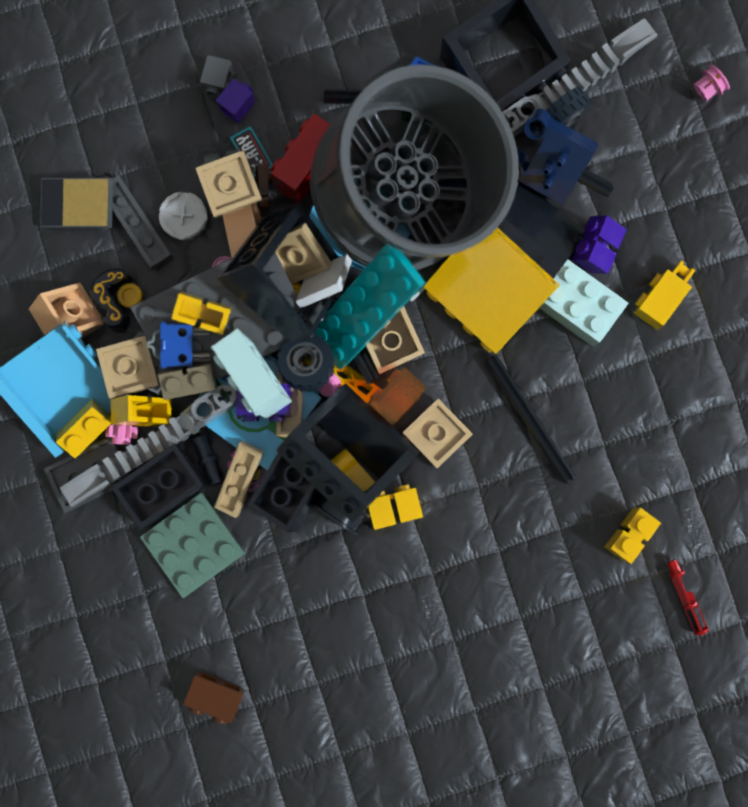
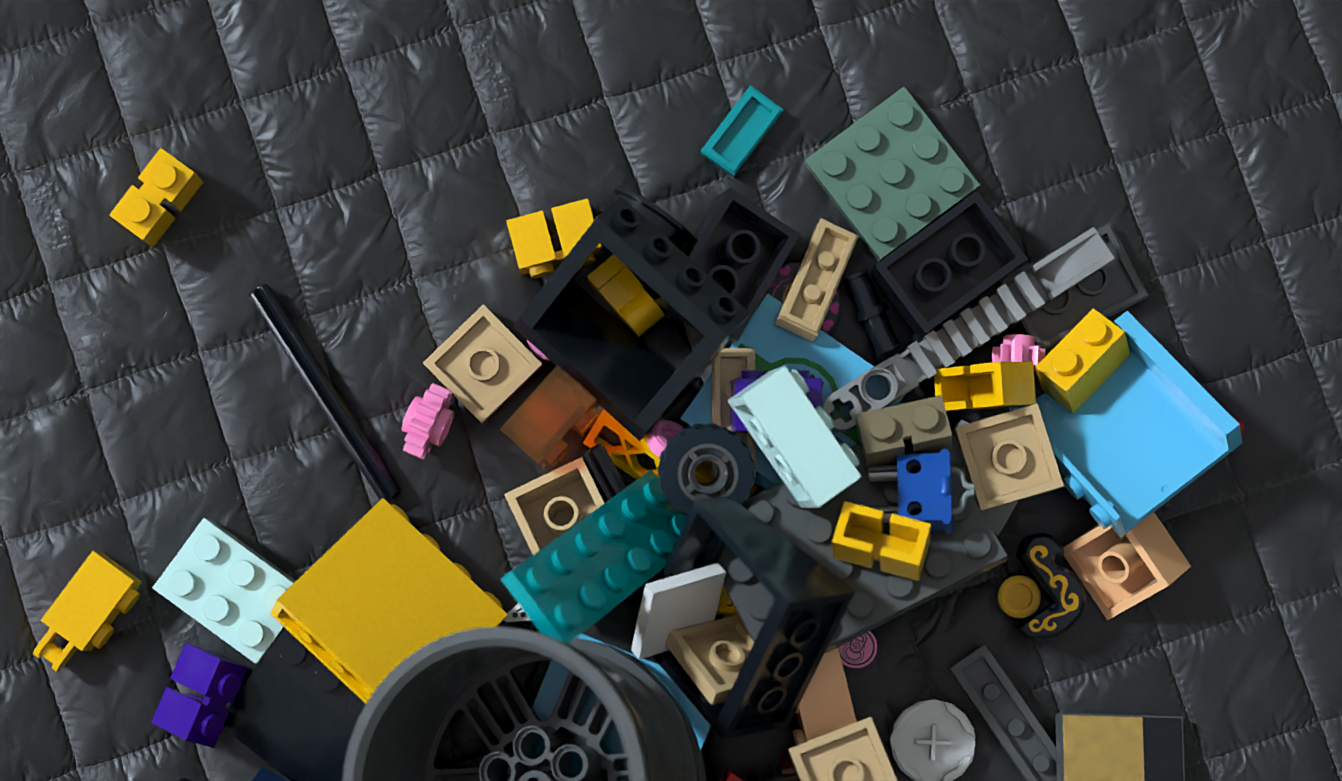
camera: 175 degrees right, 0 degrees up
red piece [667,559,709,636] -> none
none -> bright pink gear [402,383,455,460]
none -> teal tile [700,85,784,178]

